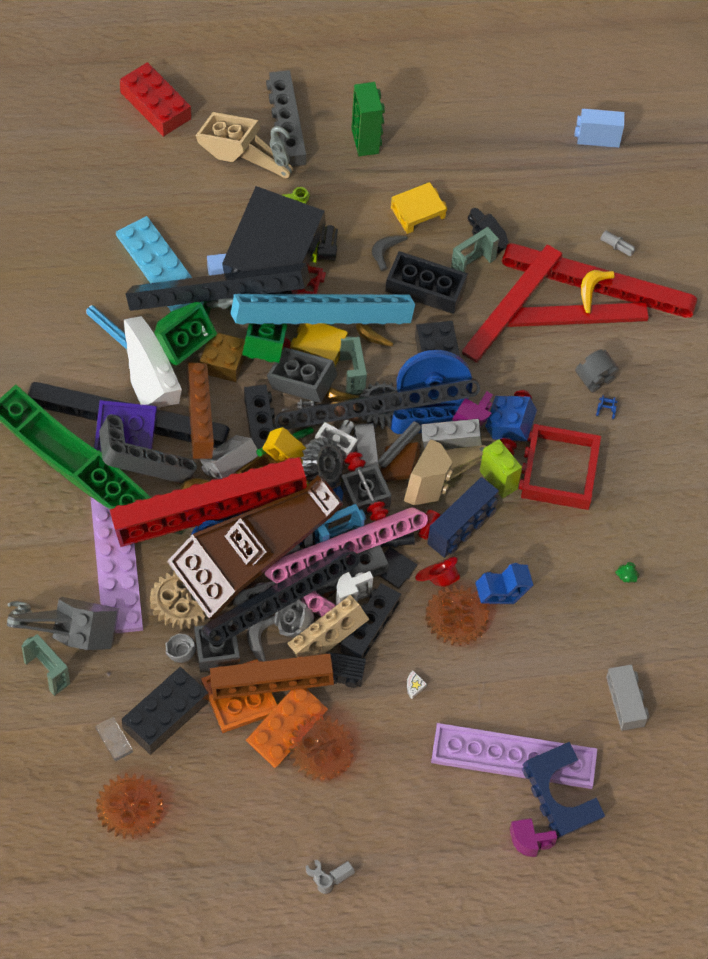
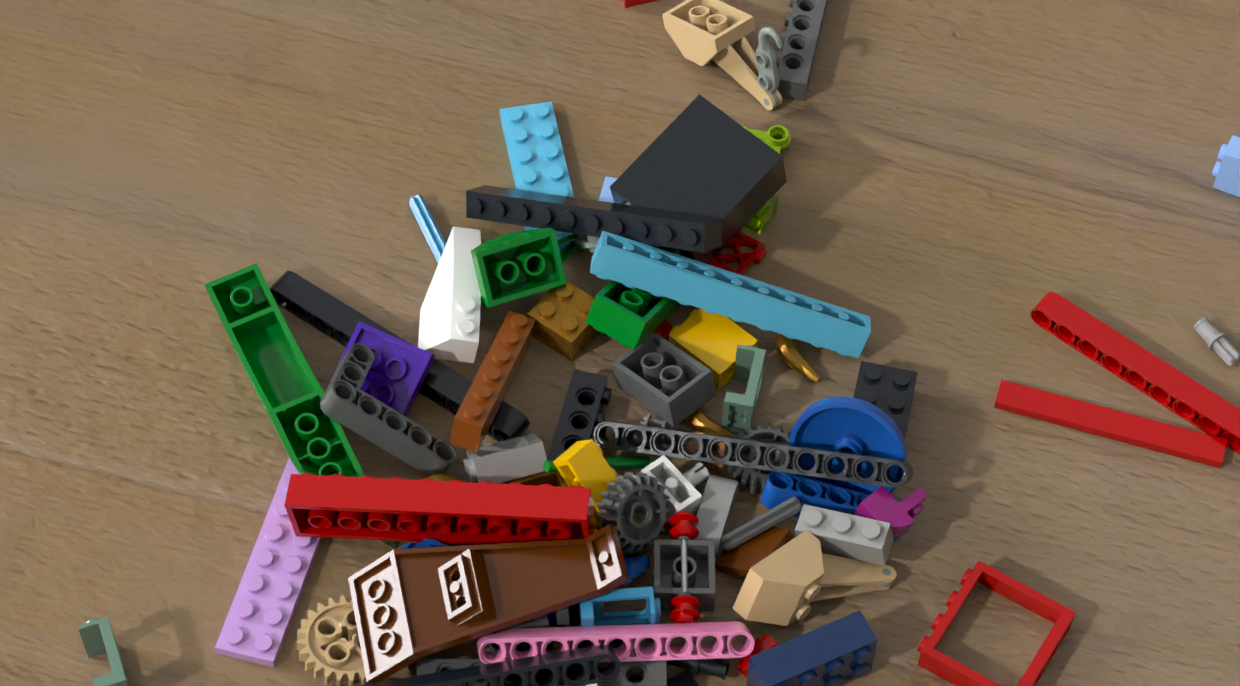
camera: 25 degrees right, 5 degrees down
dark grey slope [7,597,119,650] -> none
black piece [317,225,338,261] -> none
green brick [351,82,385,157] -> none
dark grey piece [372,235,408,271] -> none
black brick [385,251,468,314] -> none
yellow panel [391,182,447,234] -> none
sand green window [451,227,499,272] -> none
red tile [462,244,562,363] -> none
black hinge [467,208,509,254] -> none
lime brick [480,439,522,499] -> none
blue brick [485,390,537,456] -> none
dark grey brick [575,349,619,393] -> none
yellow piece [581,270,614,313] -> none
blue piece [596,395,617,419] -> none

